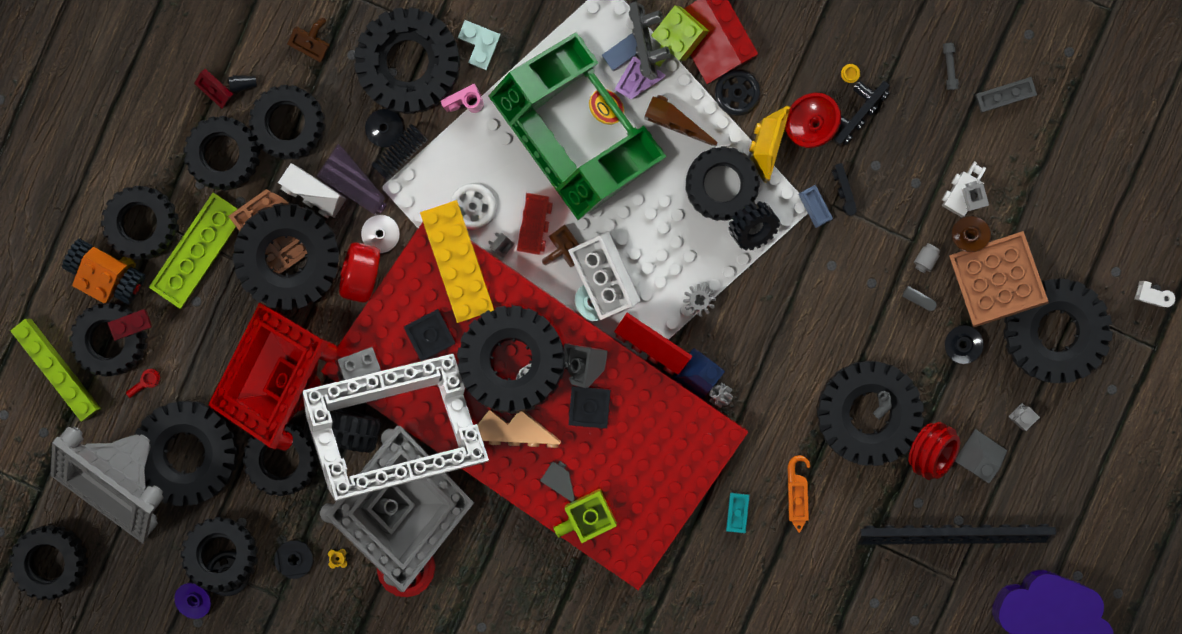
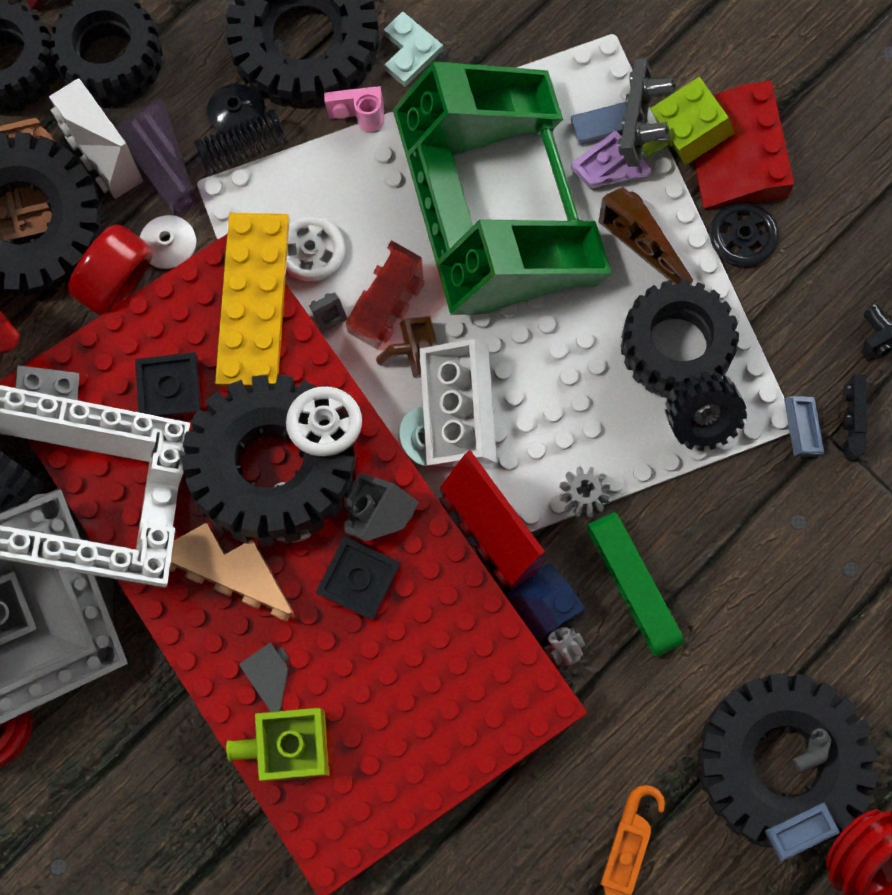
camera: 25 degrees right, 15 degrees down
piece [589,90,624,125] -> none
teal plate [726,493,749,533] -> none
yellow wedge [749,106,790,183] -> none
red dish [785,93,841,148] -> none
none -> white plate [286,387,362,456]
none -> green beam [586,512,685,658]
none -> sand blue tile [765,802,840,861]

